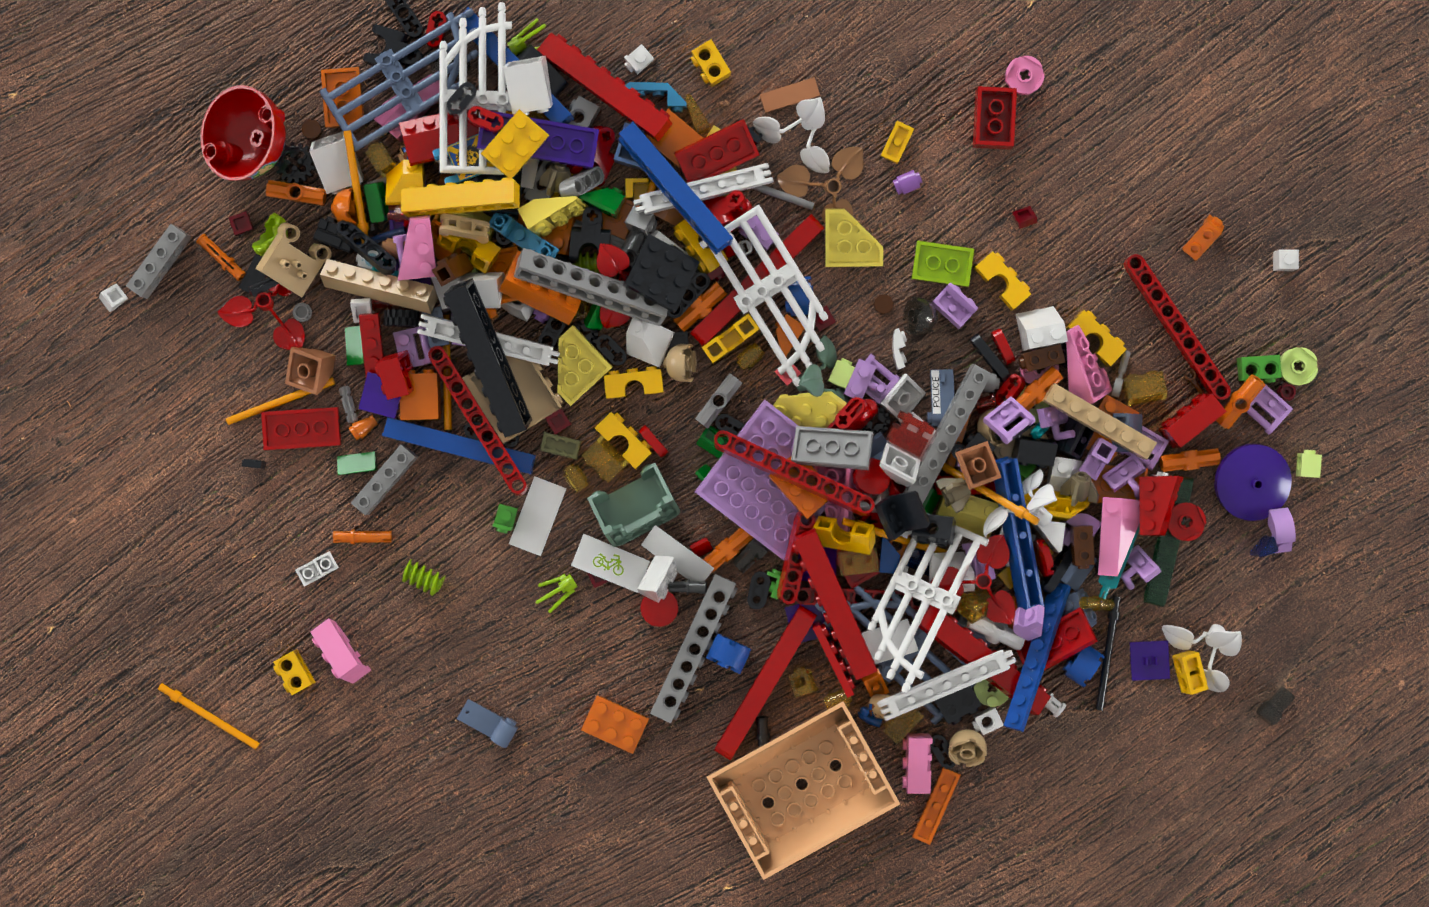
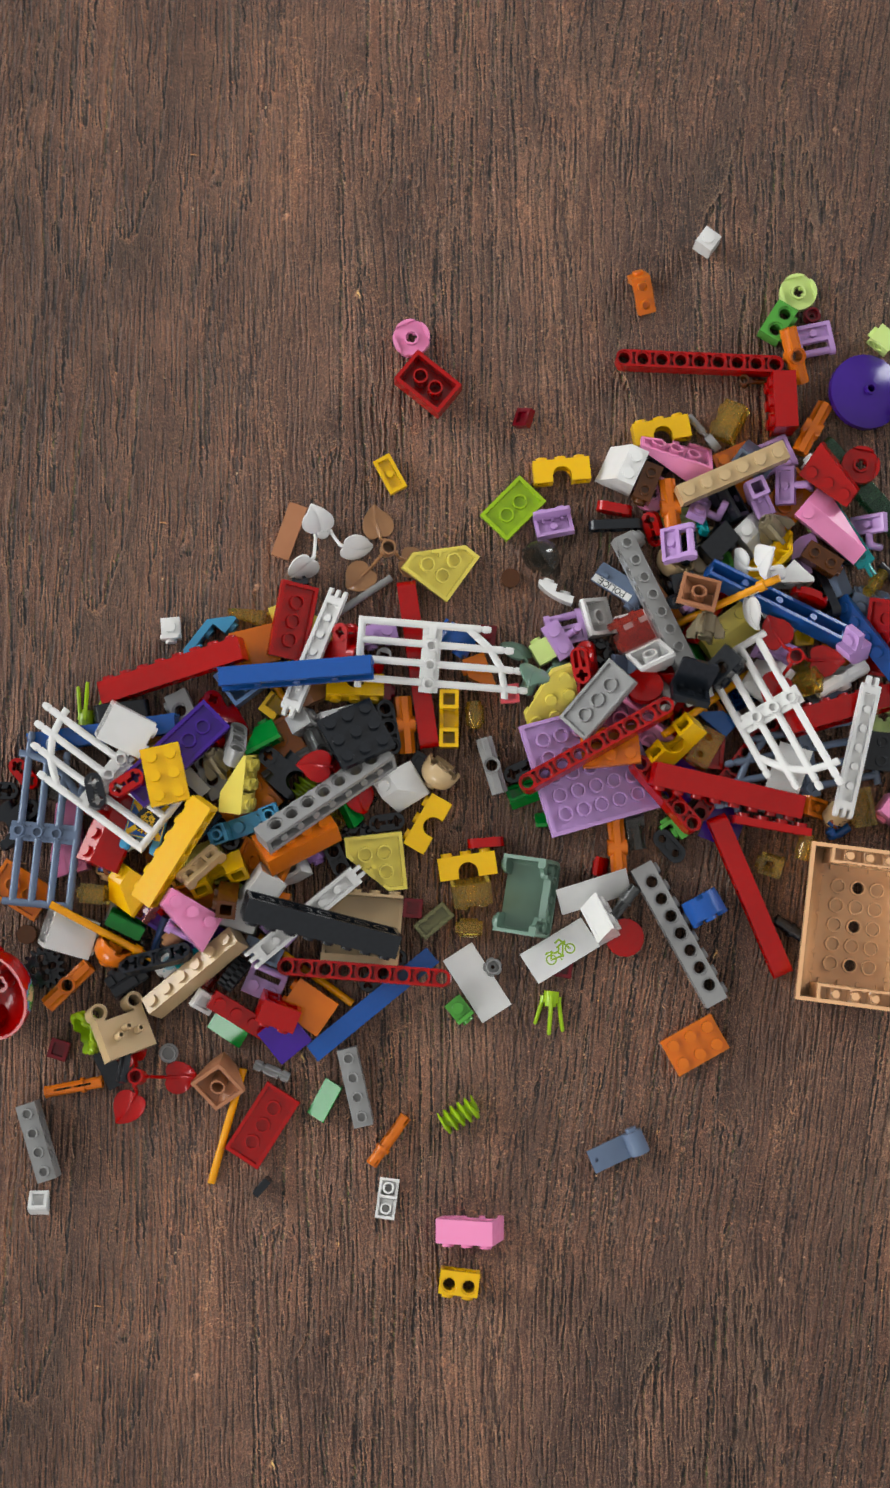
camera: 55 degrees left, 5 degrees down
light orange bar [158,683,260,750] -> none
orange cone [348,415,378,441] -> none
yellow brick [690,39,731,87] -> none
medium lavender brick [893,170,923,195] -> none
clear red bush [975,393,997,414] -> none
none -> light grey plate [483,957,502,977]

